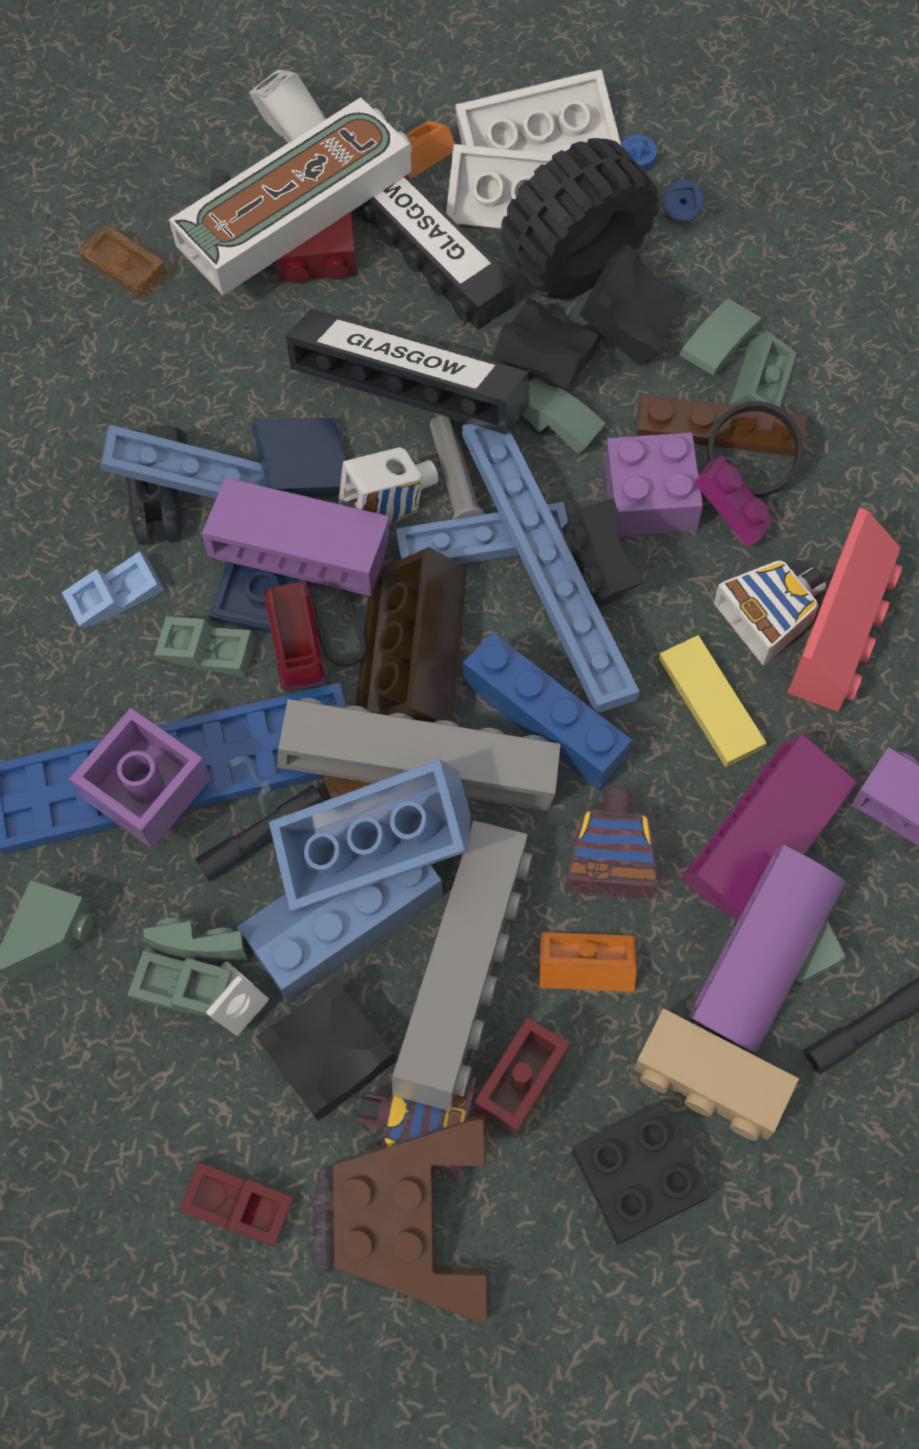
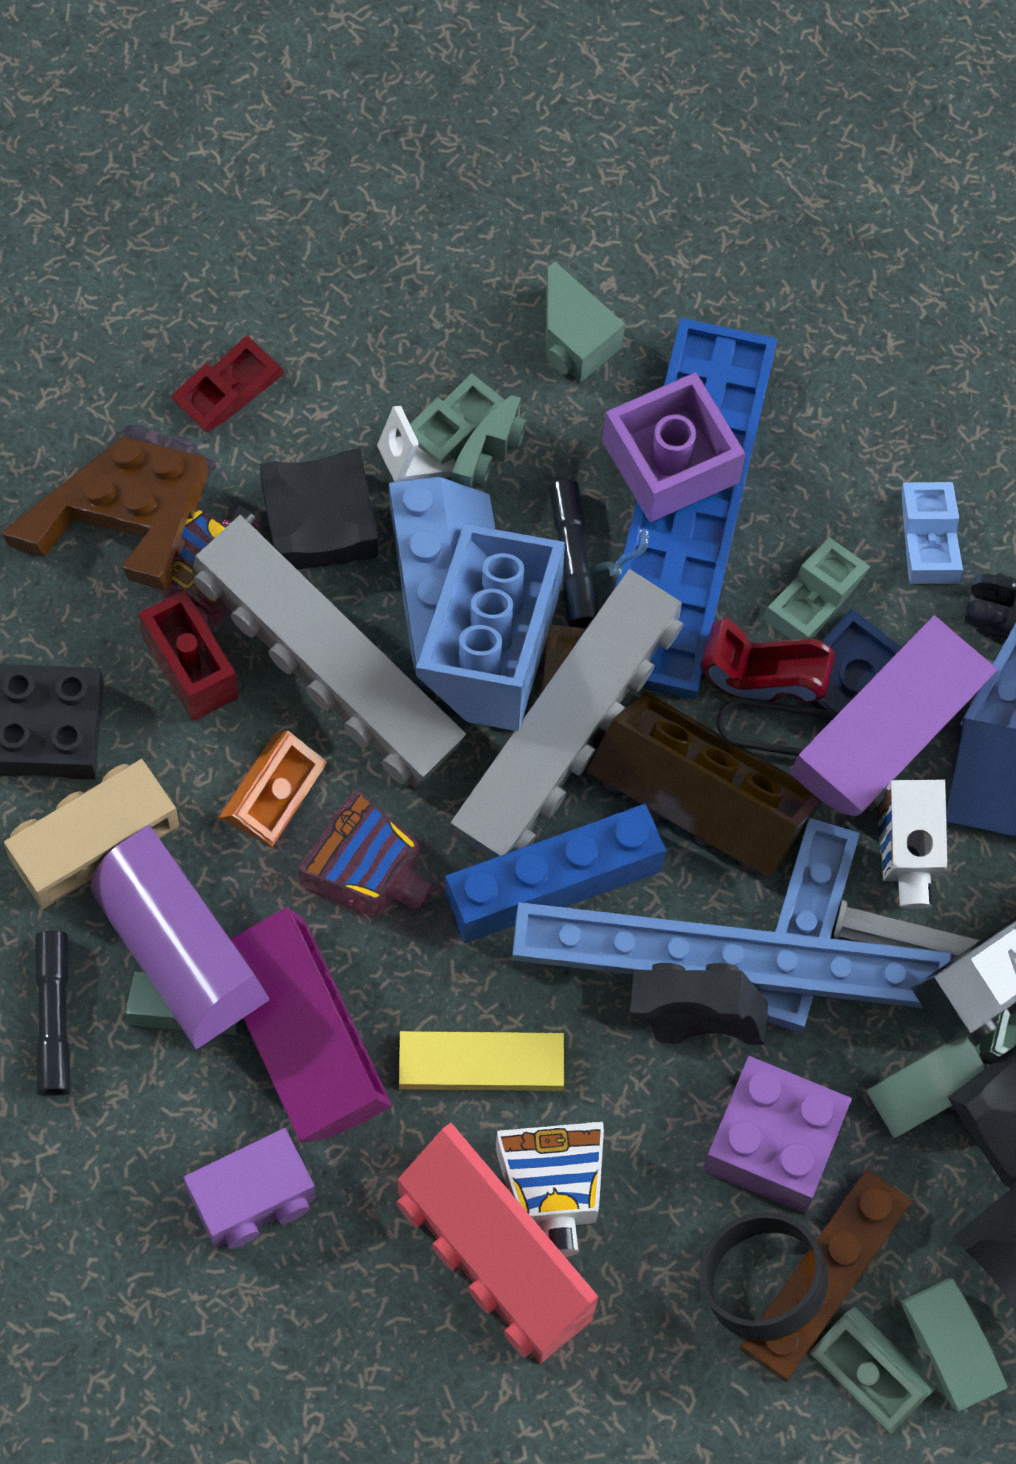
camera: 110 degrees right, 0 degrees up
magenta plate [694,455,774,548] -> none

